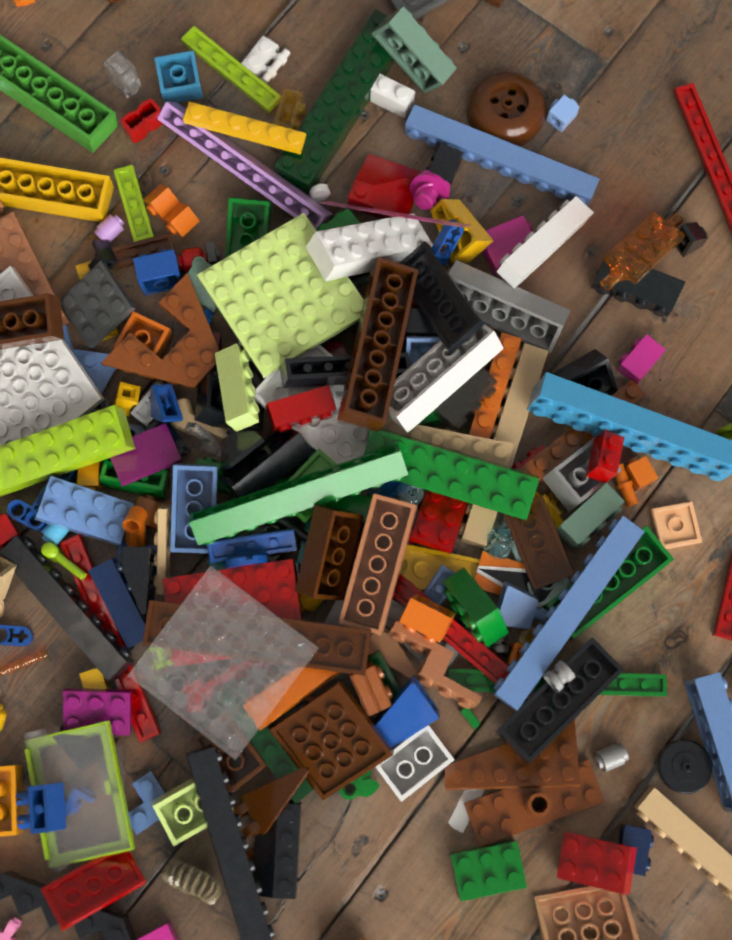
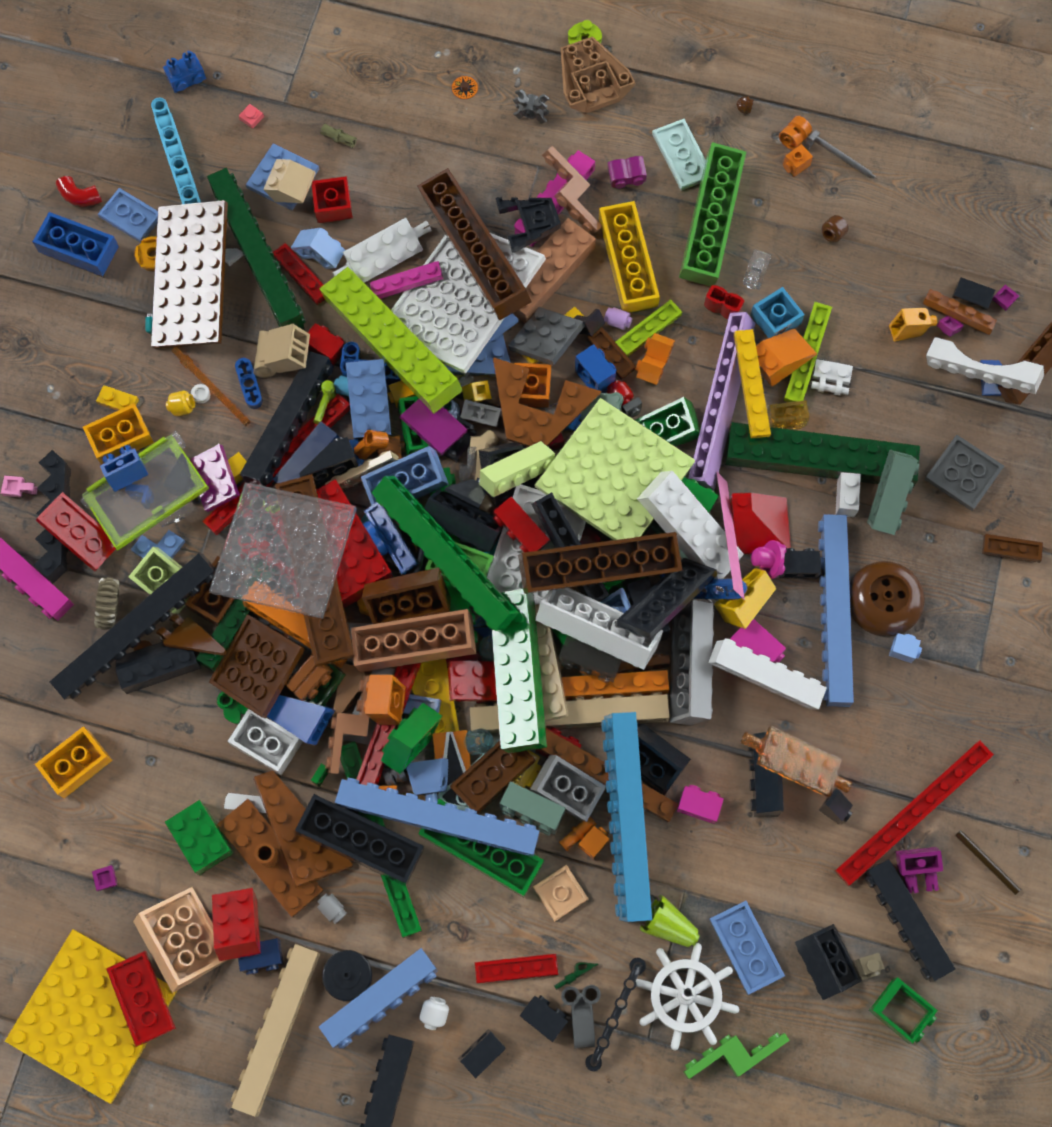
camera: 70 degrees right, 5 degrees down
blue slope [151,384,183,422] -> none
white tile [309,184,330,202] -> none
light grey wheel [543,660,575,692] -> none
red brick [586,429,625,484] -> none
none -> orange slope [756,328,817,387]

